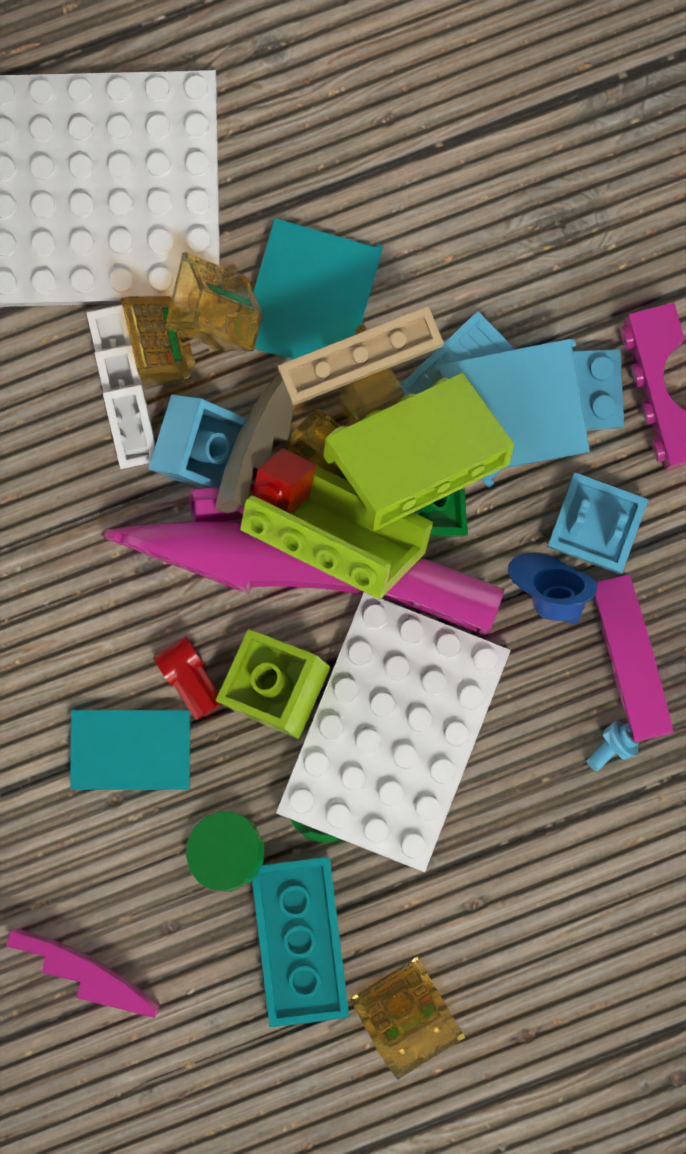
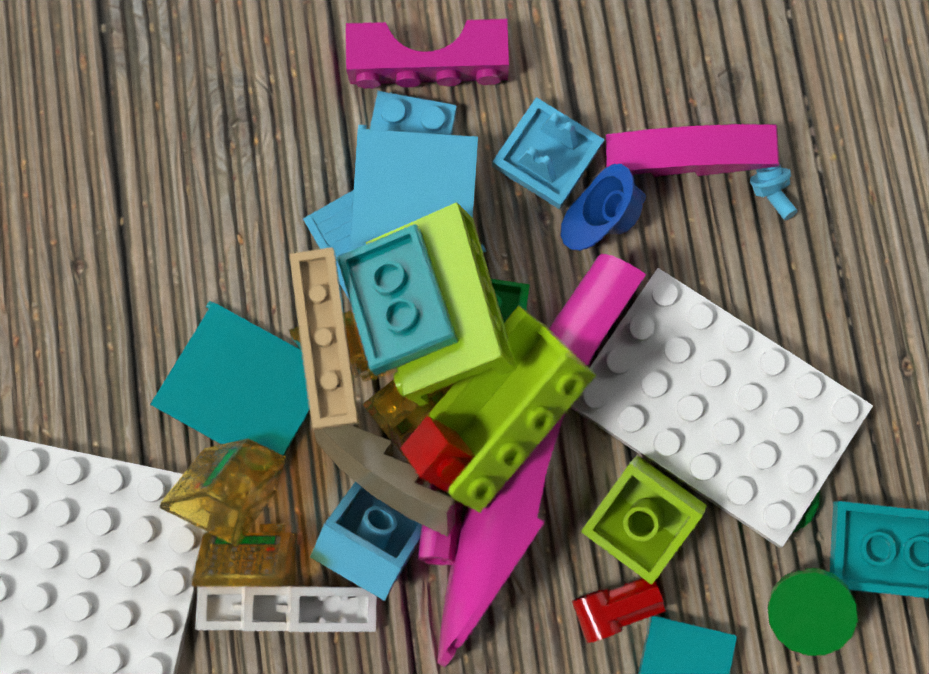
camera: 75 degrees left, 5 degrees down
none -> teal tile [337,224,458,375]

